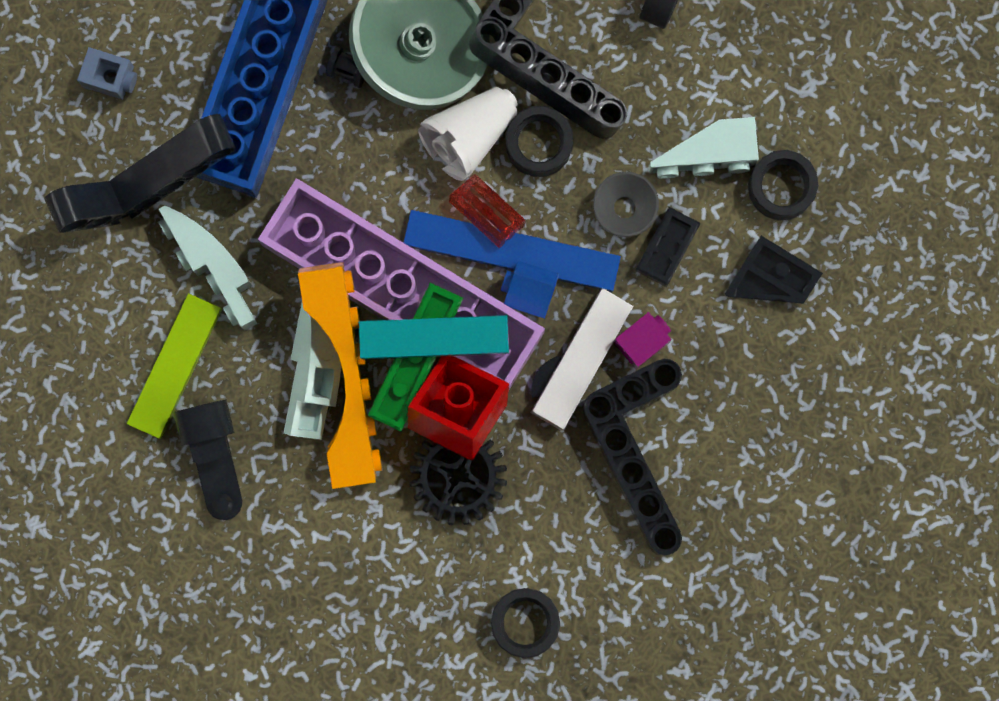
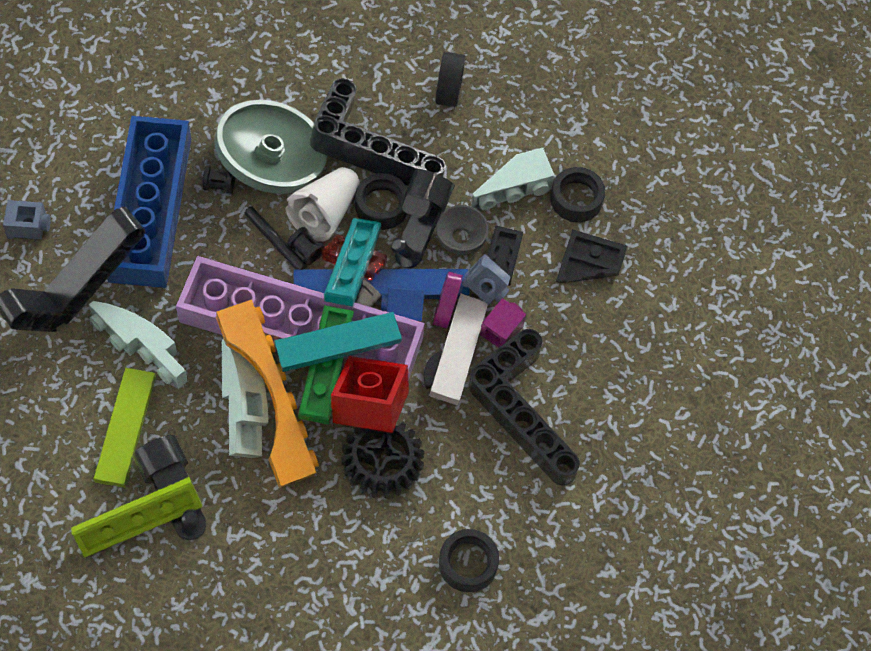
camera: 20 degrees left, 20 degrees down
none -> lime tile [71,477,203,558]
none -> black bar [244,206,307,270]
none -> black bush [287,227,326,265]
none -> teal tile [324,218,381,307]
none -> tile [355,278,382,307]
none -> black piece [391,169,455,269]
none -> magenta beam [432,271,463,329]
none -> sand blue brick [462,254,510,305]

